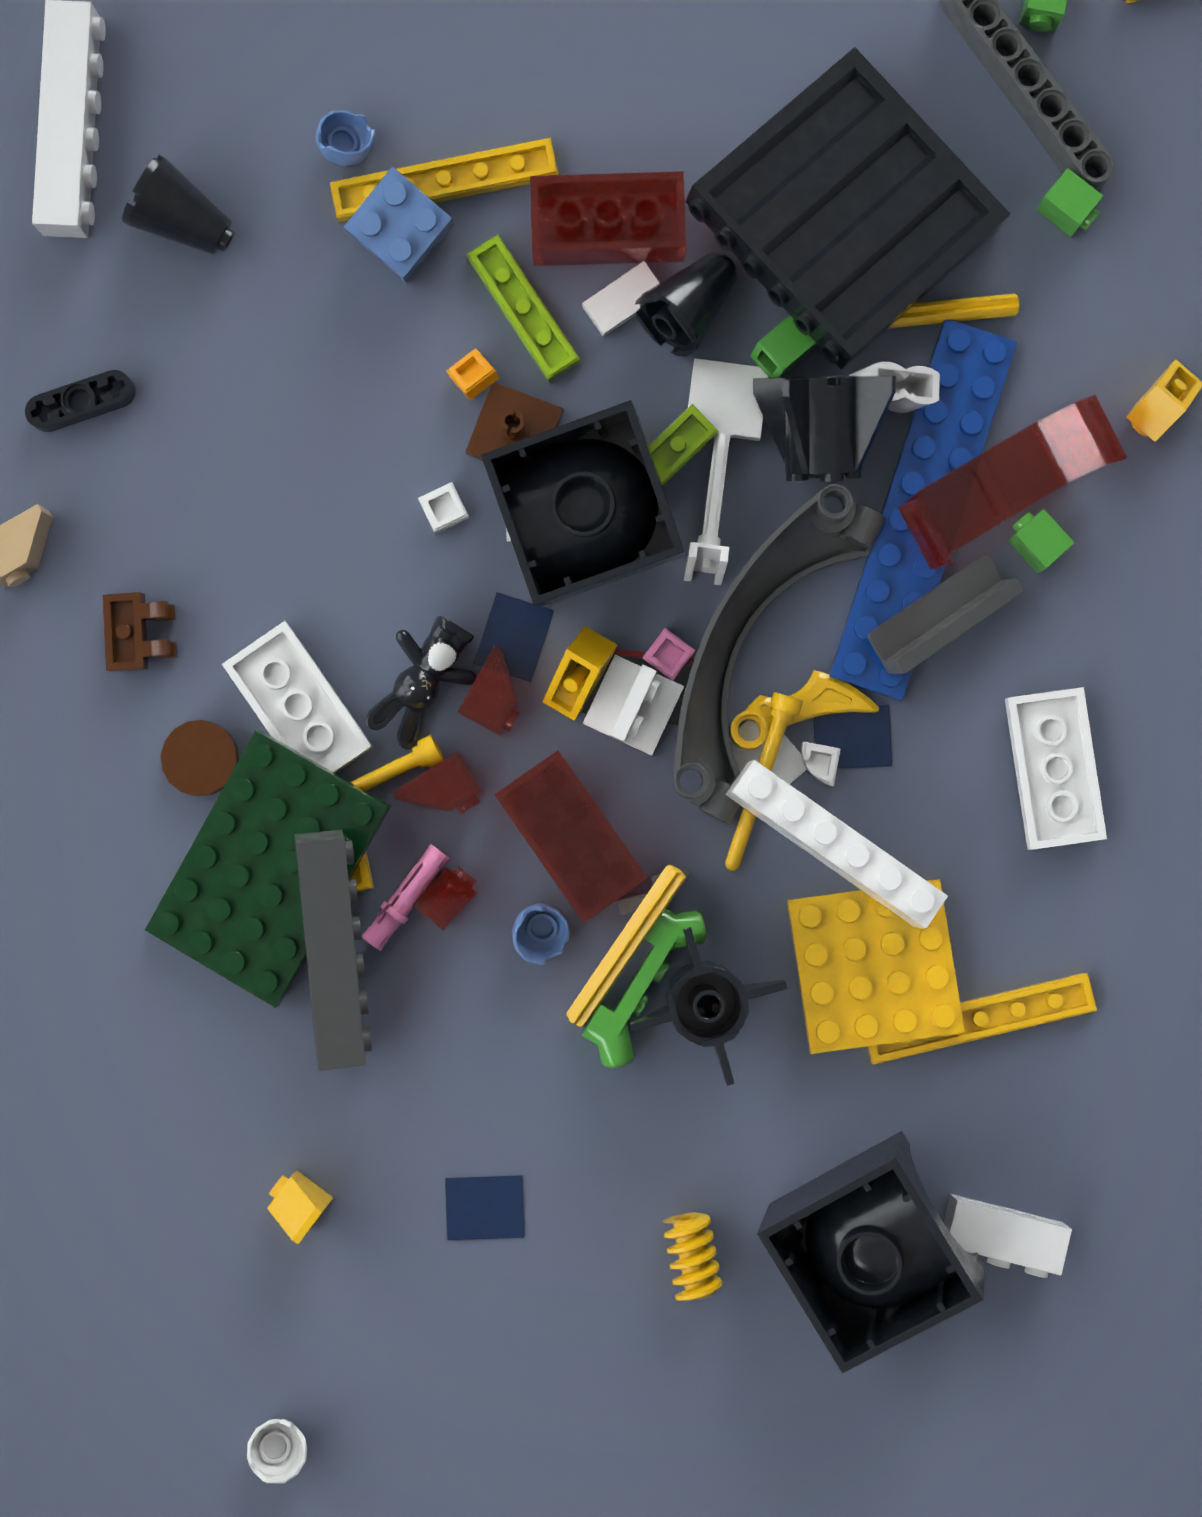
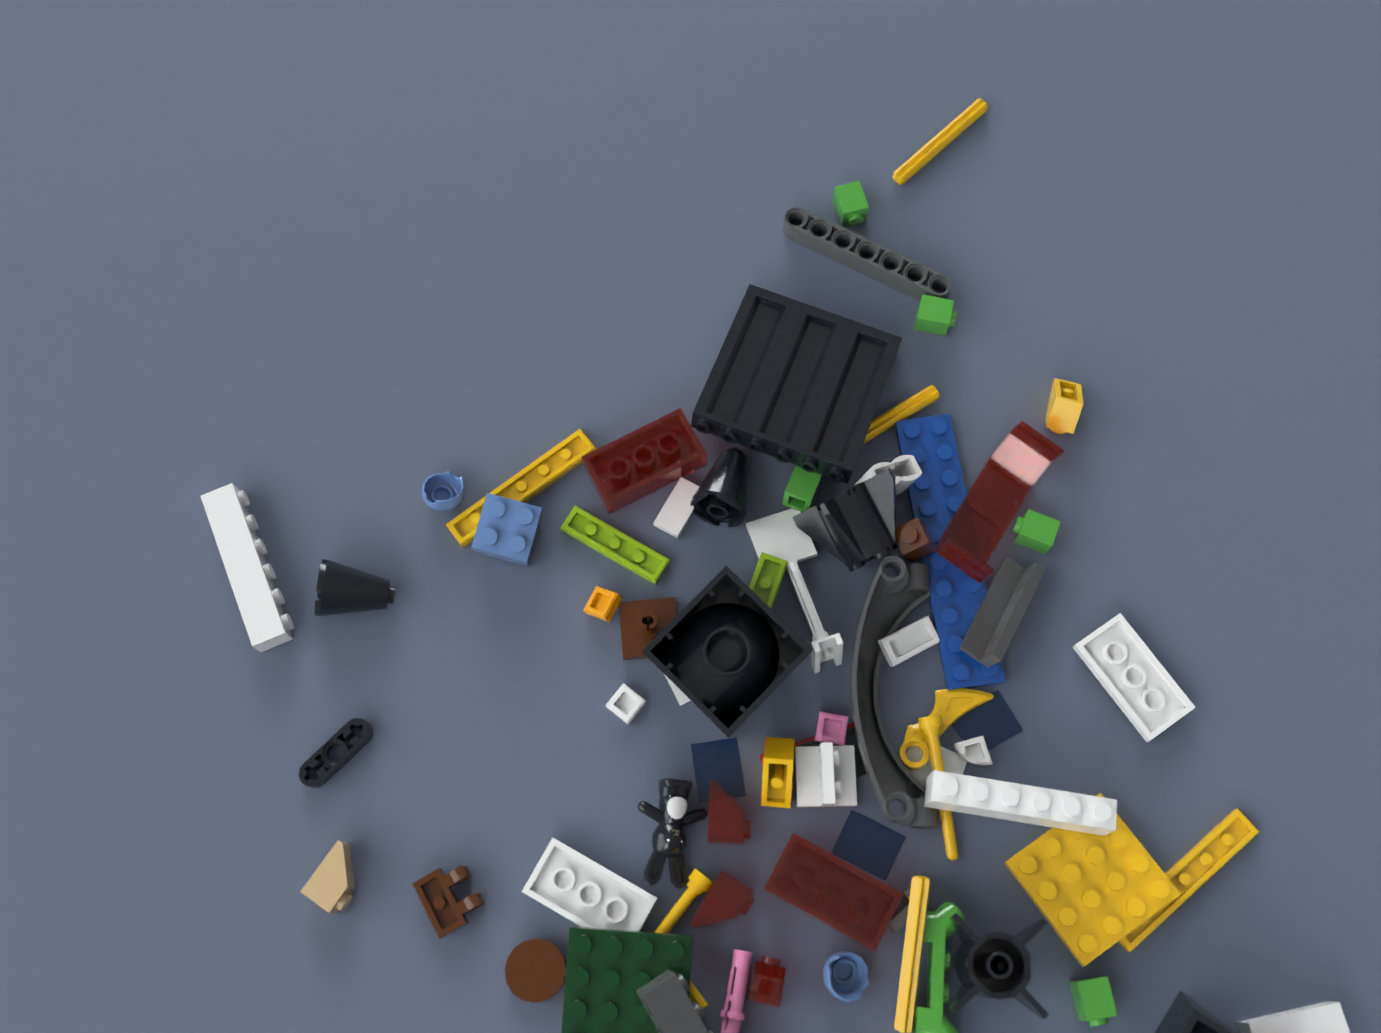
camera: 25 degrees left, 15 degrees down
none -> dark blue sticker [831,810,905,881]
none -> white tile [878,615,940,667]
none -> reddish brown brick [896,517,938,562]
none -> bright green brick [1070,976,1117,1026]

